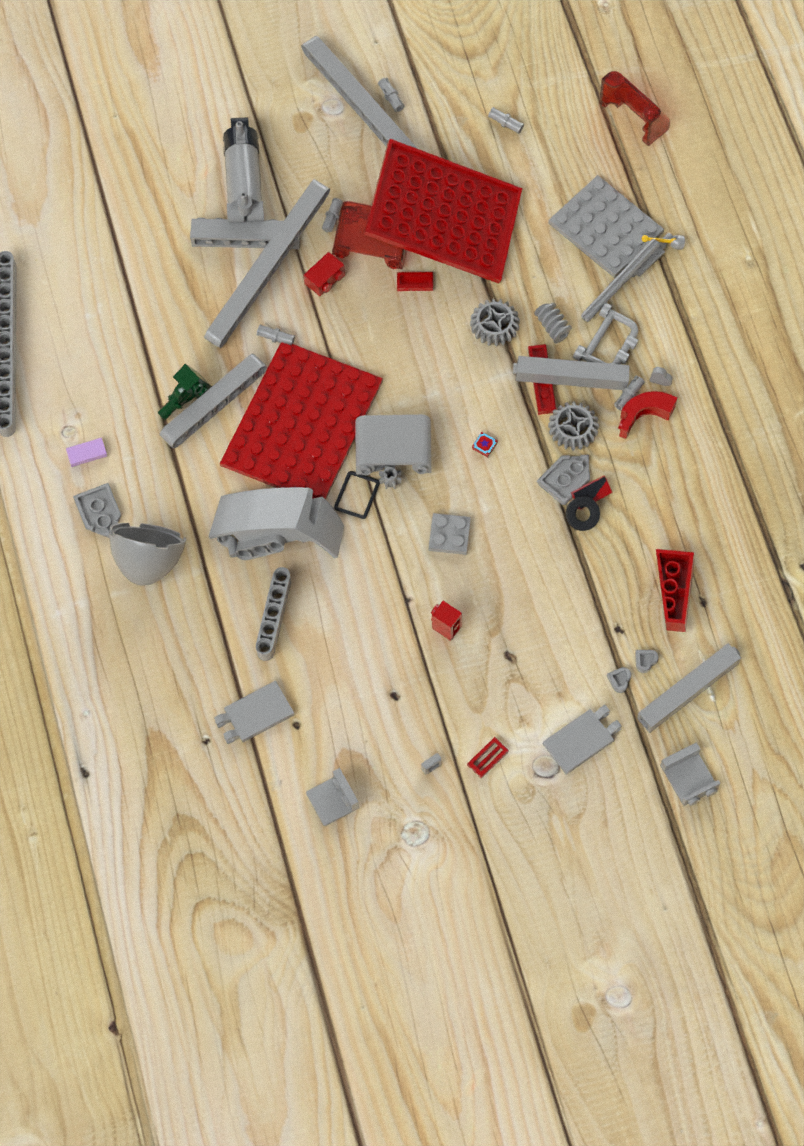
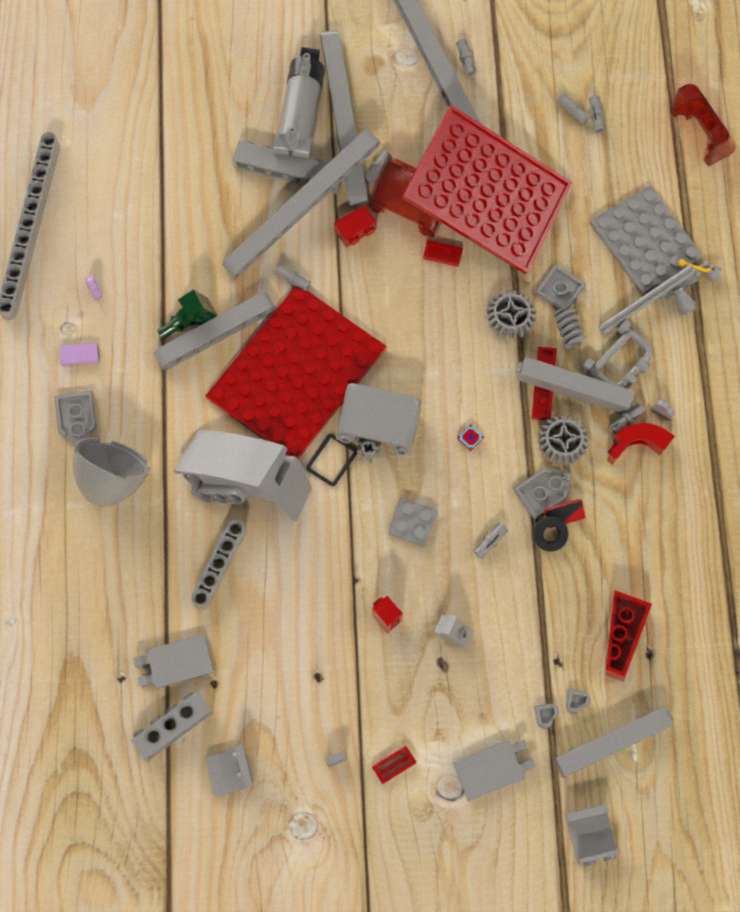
camera: 10 degrees right, 5 degrees up
none -> lavender tile [86,276,102,300]
none -> light grey brick [131,692,213,762]
none -> light grey beam [320,30,368,207]
none -> light grey brick [434,615,474,649]
none -> light grey pin [473,523,508,559]
none -> light grey tile [535,264,586,310]
none -> light grey pin [589,96,606,133]
none -> light grey cone [672,286,696,315]

